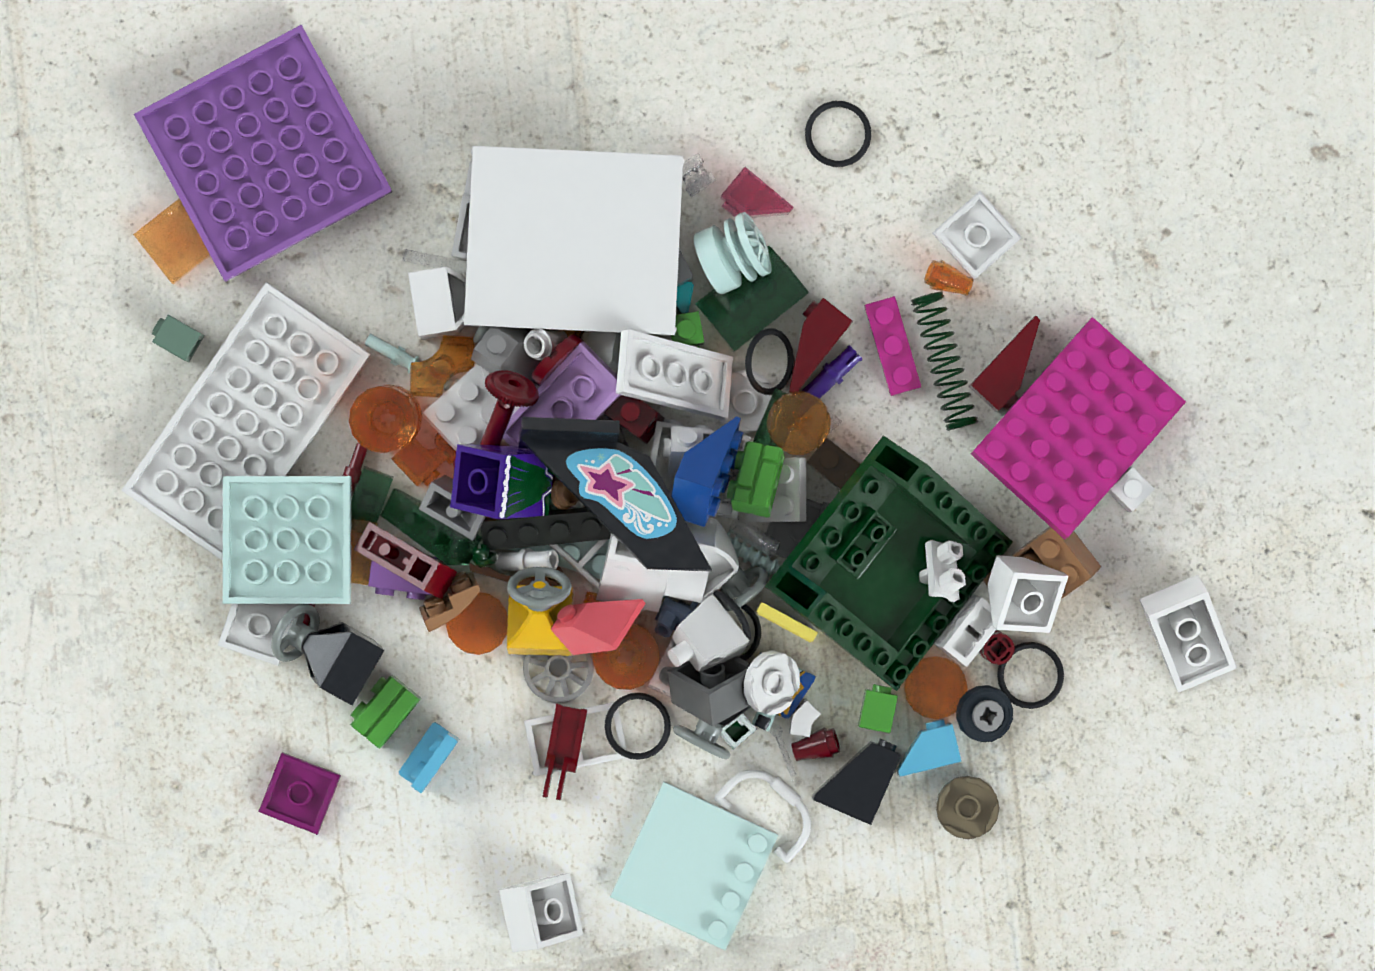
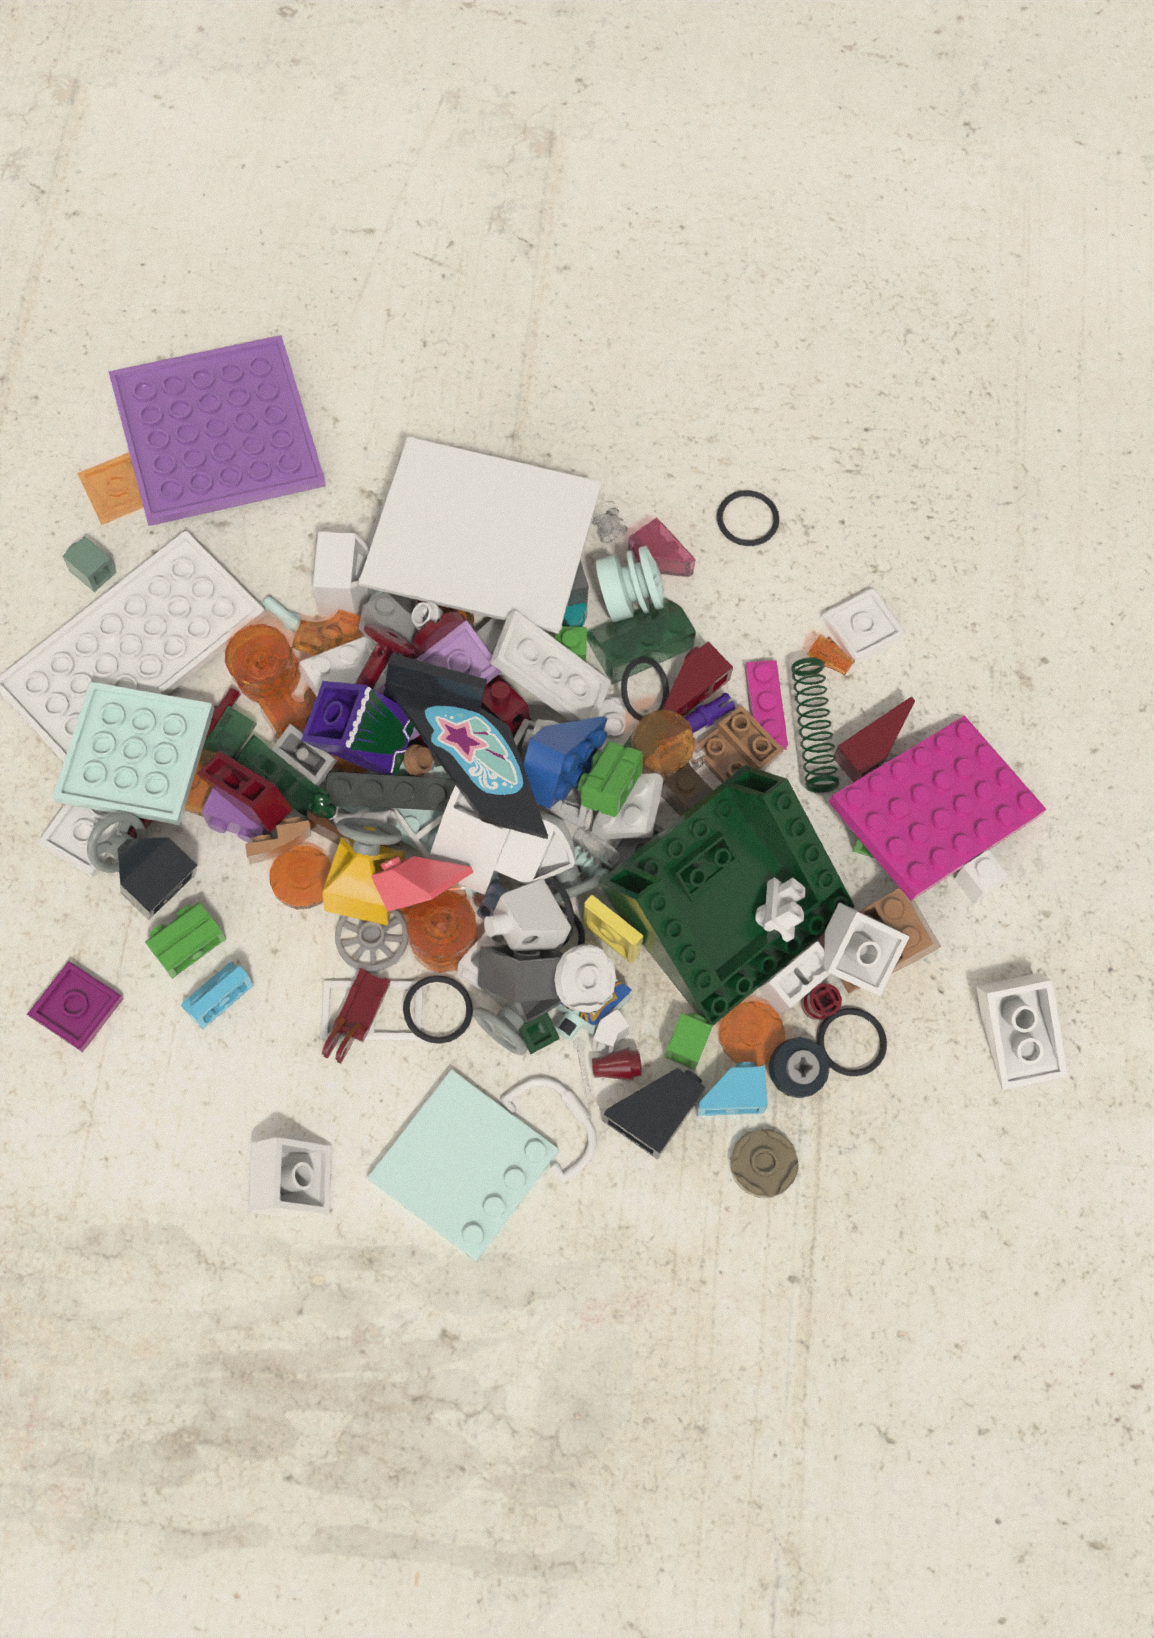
camera: 10 degrees right, 20 degrees down
none -> medium nougat slope [693,705,784,783]

